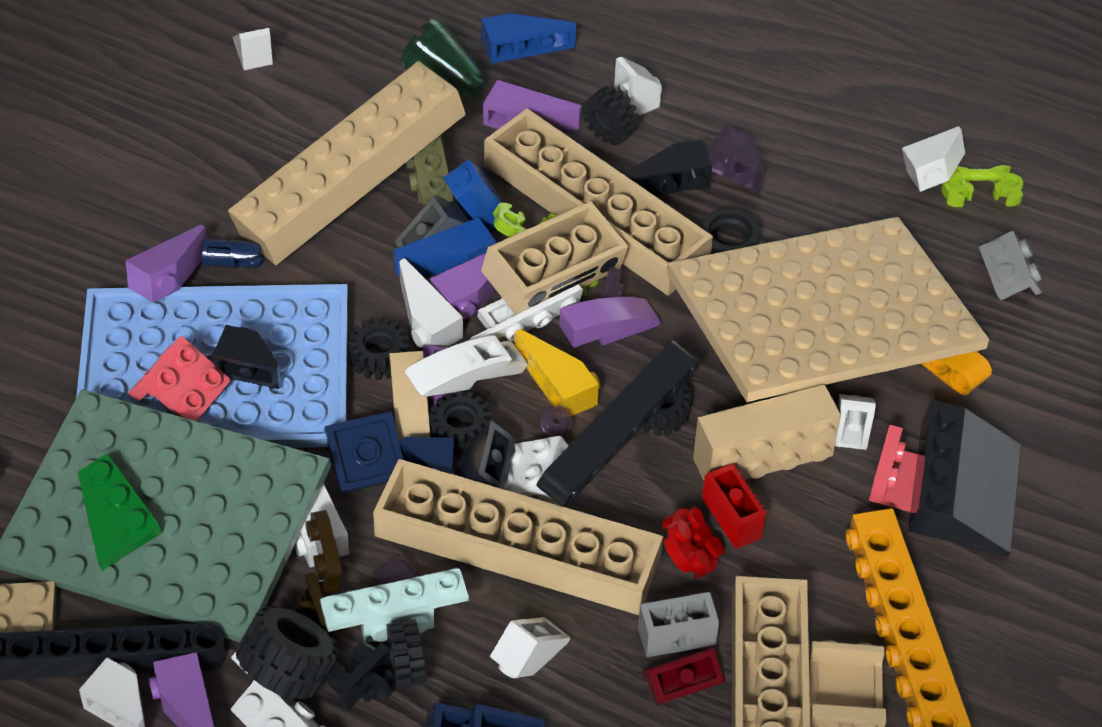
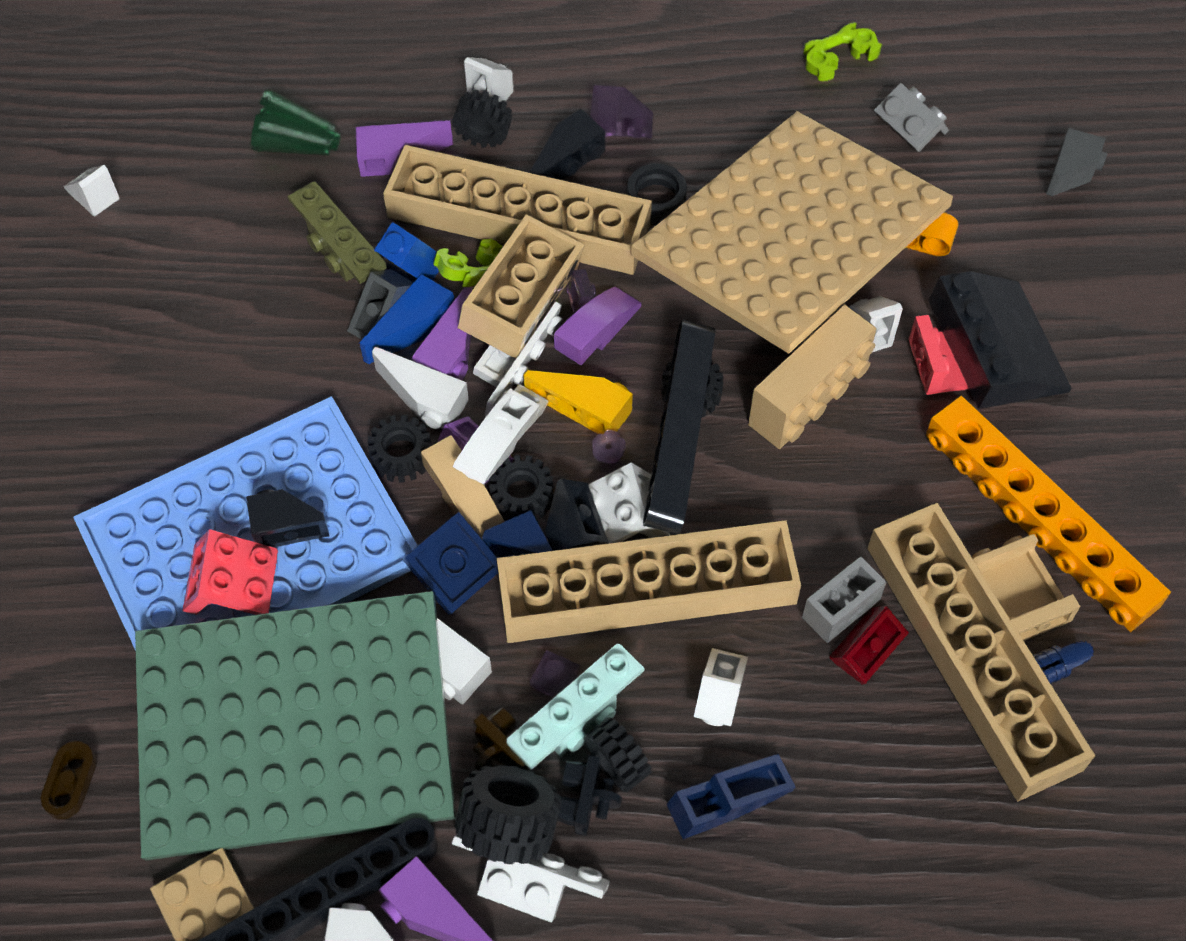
camera: 25 degrees left, 10 degrees up
green wing [77,454,163,571] -> none
medium lavender slope [125,225,206,303] -> none
dark blue hinge [202,238,263,268] -> none
tan brick [228,61,466,266] -> none
dark brown plate [305,510,342,582] -> none
blue slope [481,13,576,64] -> none
red plate [662,507,723,578] -> none
red brick [702,464,767,549] -> none
white slope [902,126,965,192] -> none

